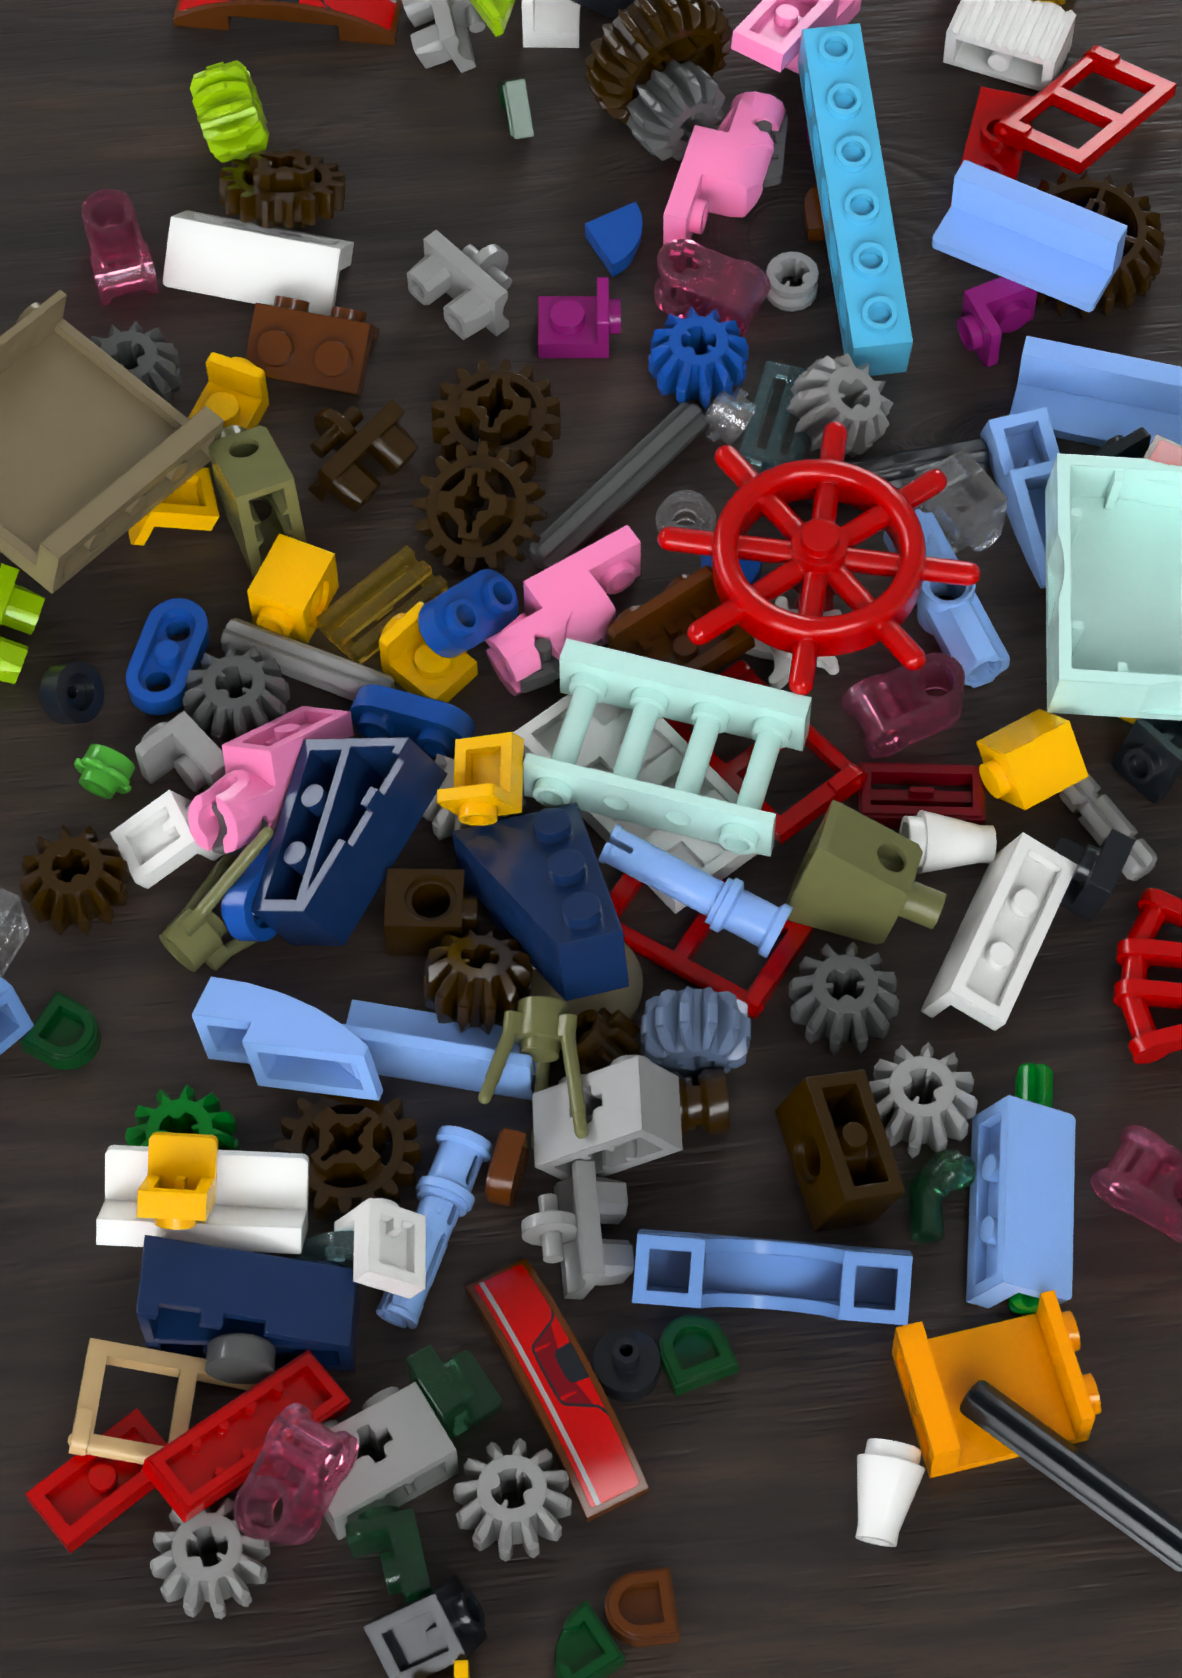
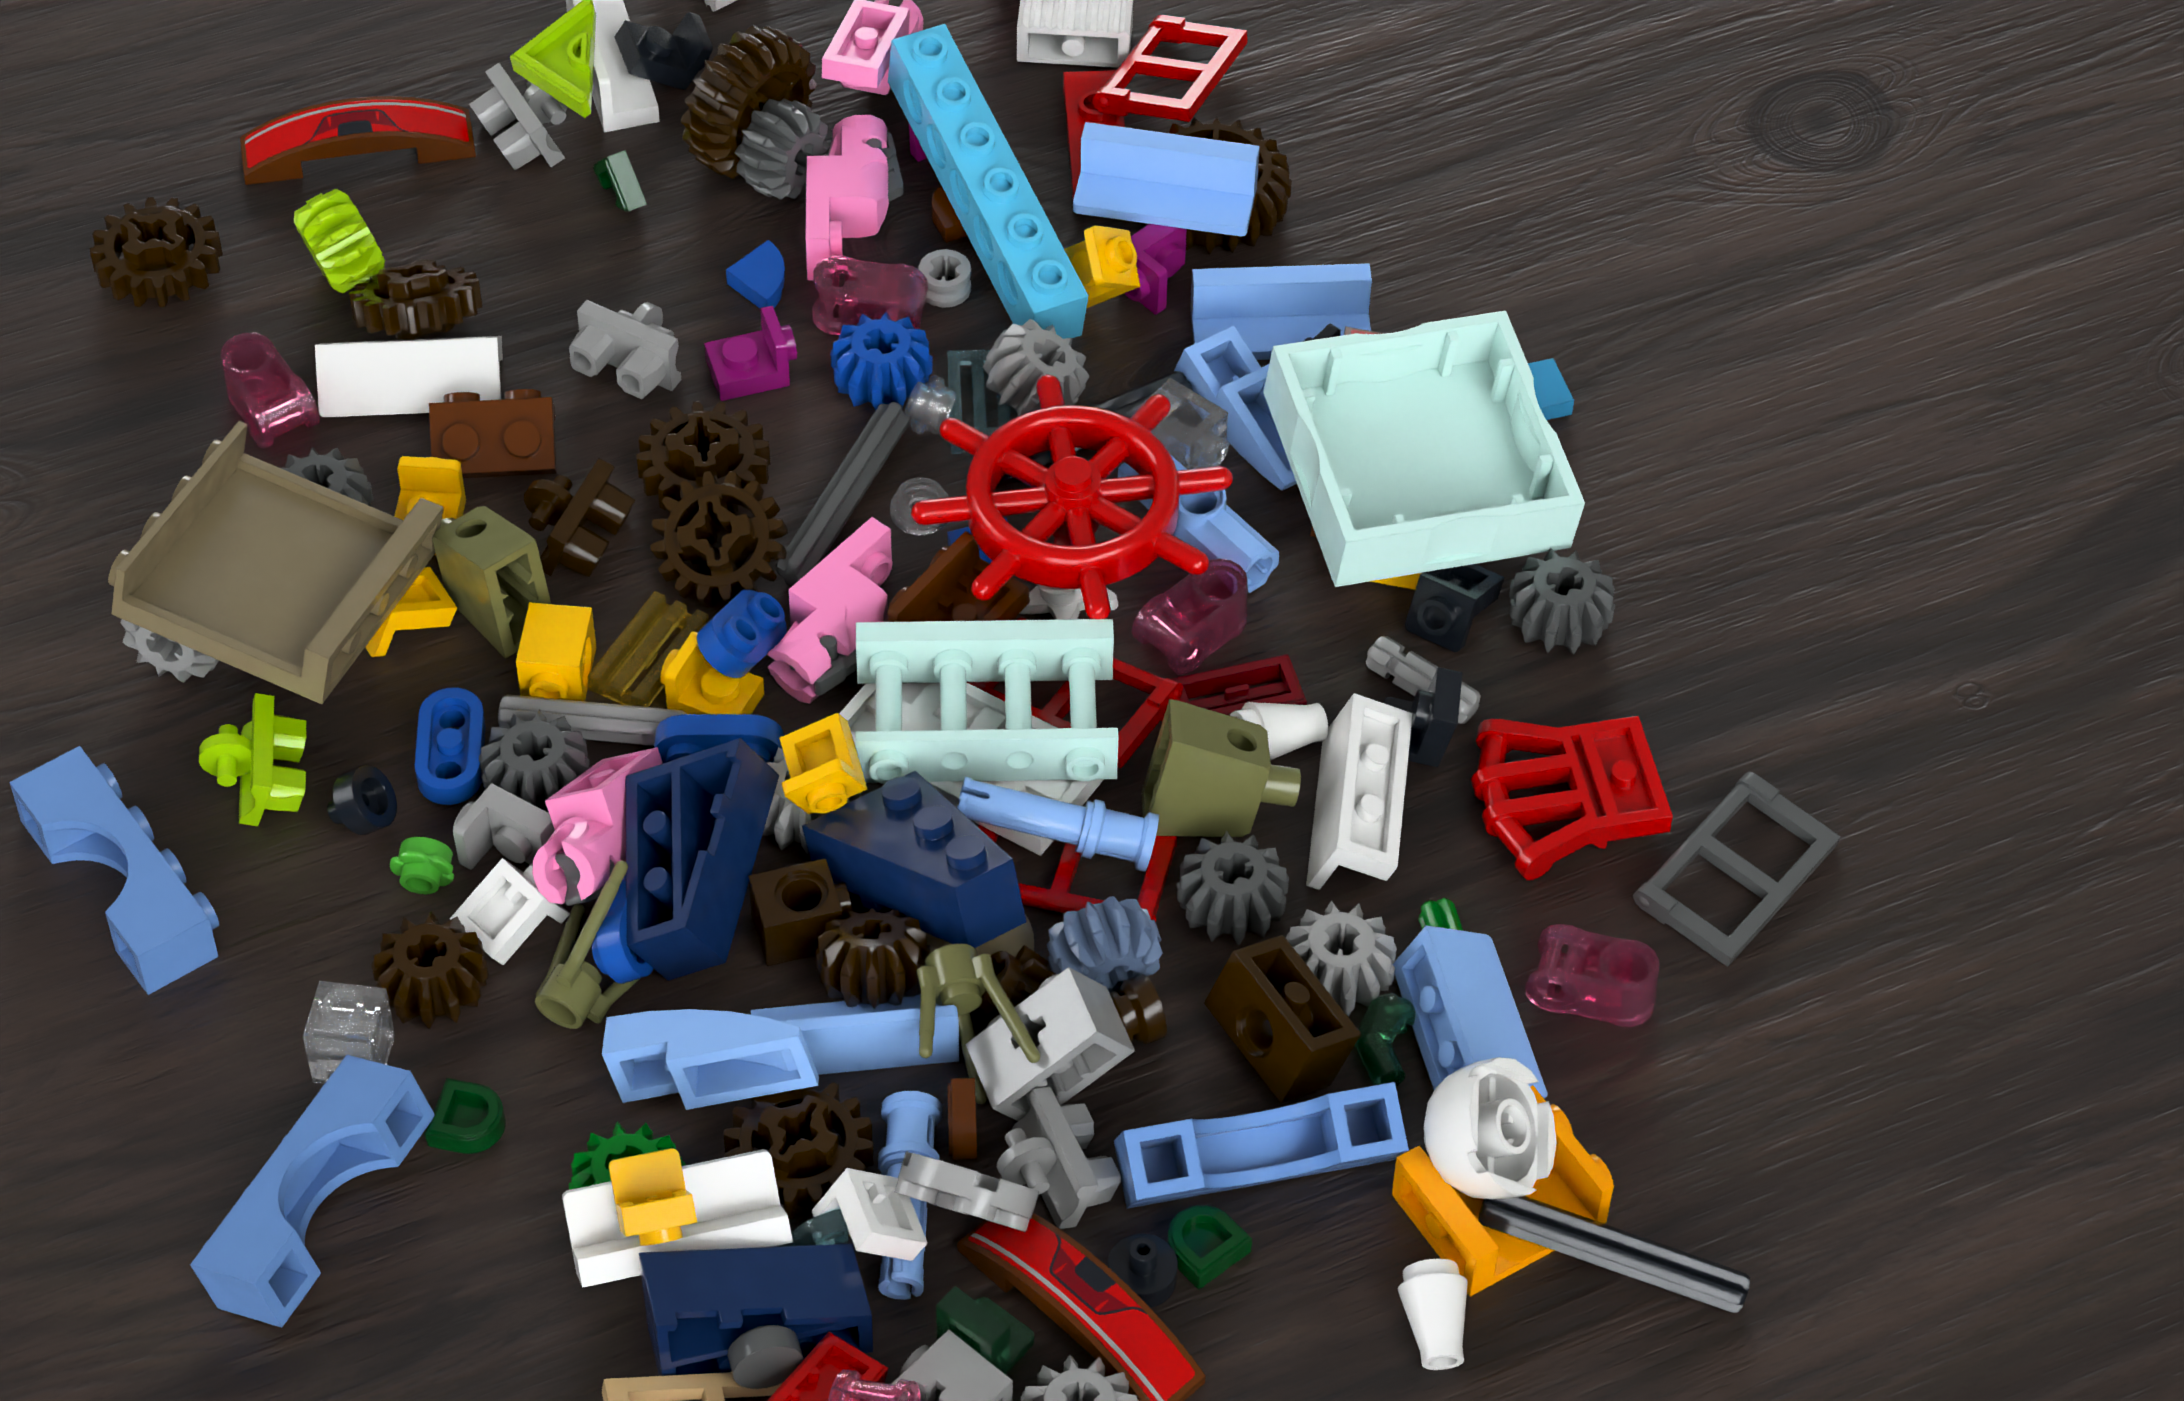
camera: 20 degrees left, 10 degrees down
yellow brick [976,709,1089,810] -> none
none -> dark brown gear [90,197,223,307]
none -> light grey plate [894,1152,1039,1232]
none -> yellow bracket [1064,225,1141,308]
none -> white cylinder [1424,1057,1557,1199]

